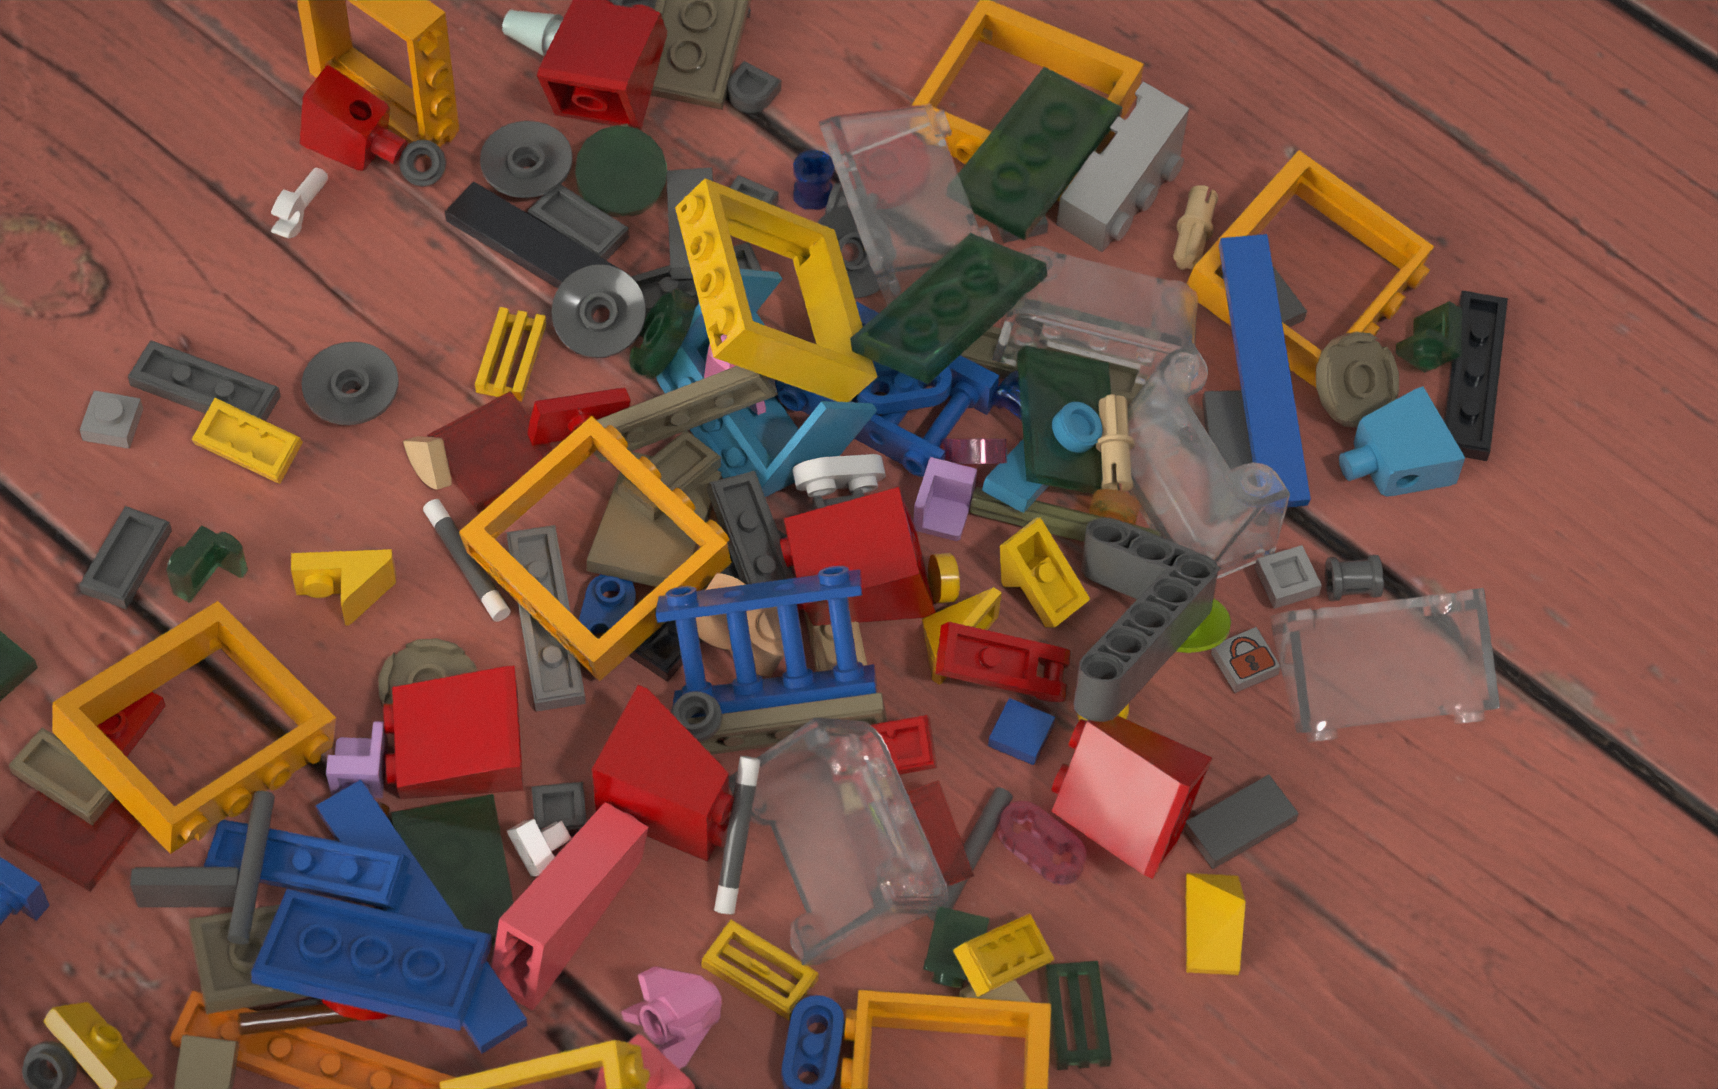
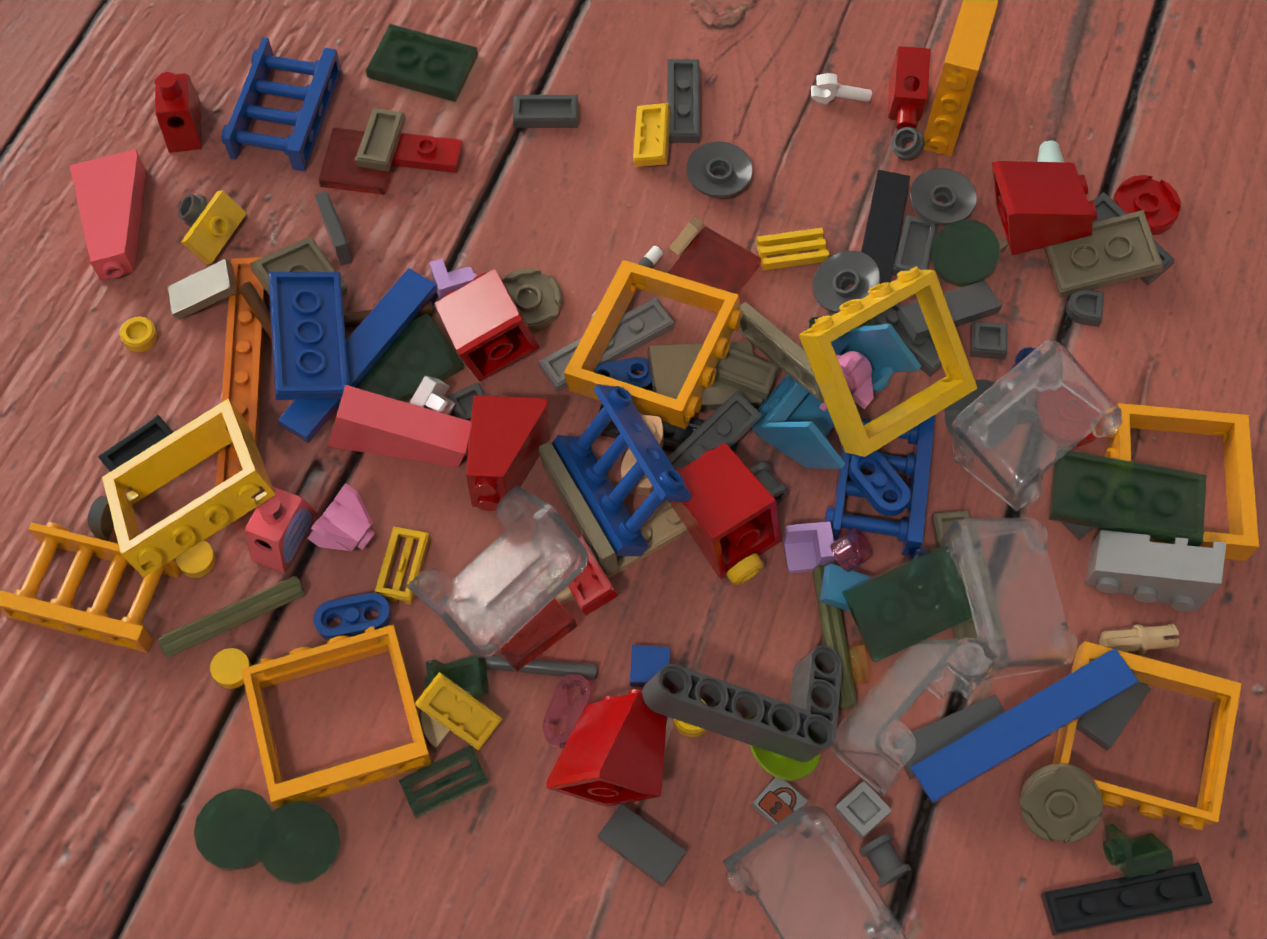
camera: 70 degrees right, 5 degrees up
light orange window [52,601,336,854] -> none
light grey plate [80,391,143,449] -> none
clear green bracket [166,525,248,603] -> none
blue tile [203,819,411,910] -> none
dark grey bar [227,791,275,944] -> none
yellow slope [291,549,396,626] -> none
red plate [527,387,631,446] -> none
dark grey plate [671,691,722,742] -> none
dark grey bar [714,756,761,914] -> none
white plate [792,454,886,497] -> none
clear green tile [850,233,1048,384] -> none
yellow slope [922,587,1002,685] -> none
red plate [935,621,1071,702] -> none
yellow slope [1000,517,1090,628] -> none
dark azure tile [1052,402,1103,453] -> none
tan axle [1096,394,1134,493] -> none
yellow slope [1186,873,1246,975] -> none
dark azure torso [1339,386,1465,497] -> none

